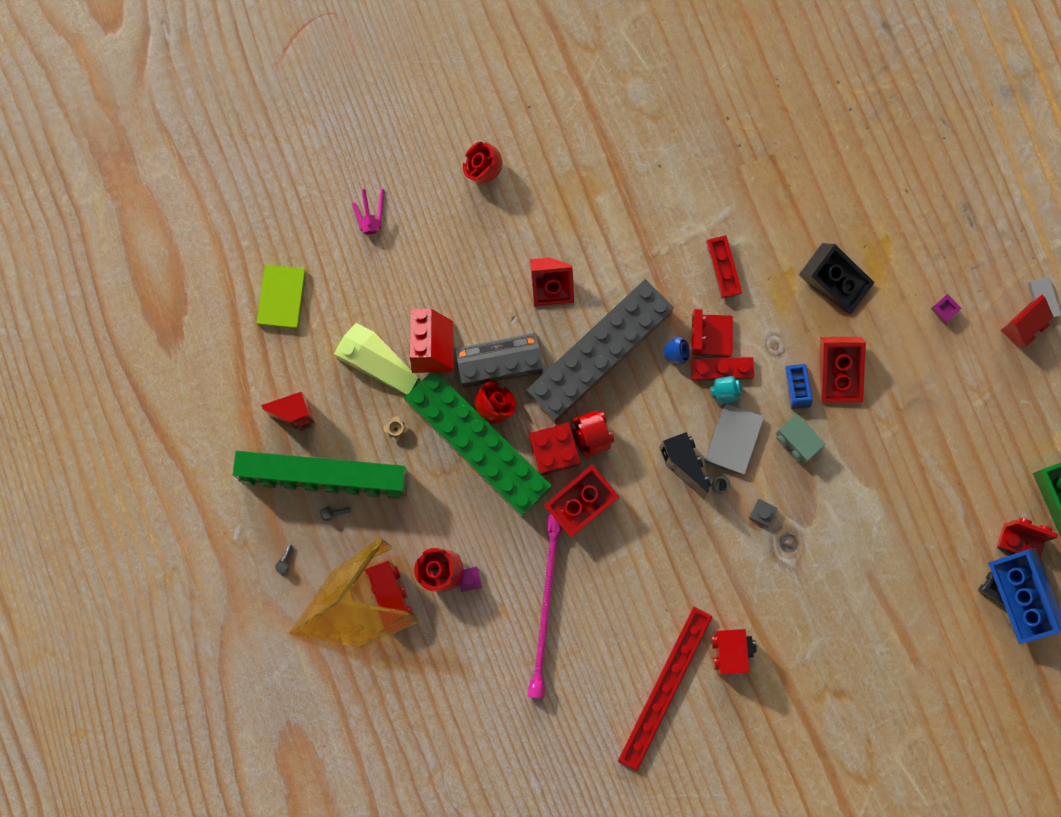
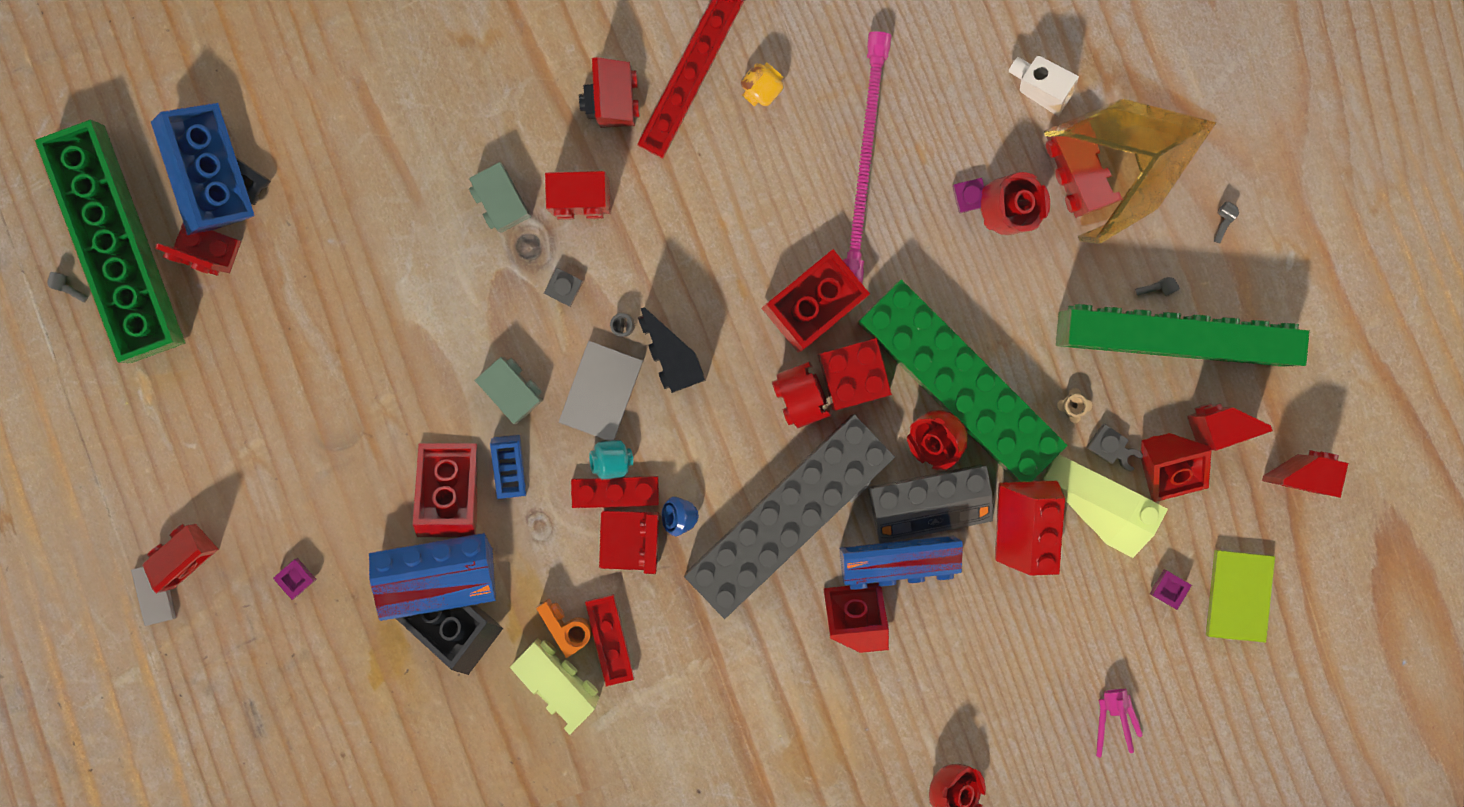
camera: 175 degrees right, 10 degrees up
none -> blue slope [369,533,496,621]
none -> sand green brick [469,162,531,233]
none -> yellowish green wedge [510,638,600,735]
none -> orange plate [536,598,592,658]
none -> red brick [545,171,610,220]
none -> yellow head [741,62,784,107]
none -> blue slope [839,535,963,589]
none -> white torso [1009,56,1079,117]
none -> dark grey plate [1086,424,1143,471]
none -> red slope [1141,433,1212,502]
none -> magenta plate [1150,569,1192,610]
none -> red slope [1262,450,1349,498]

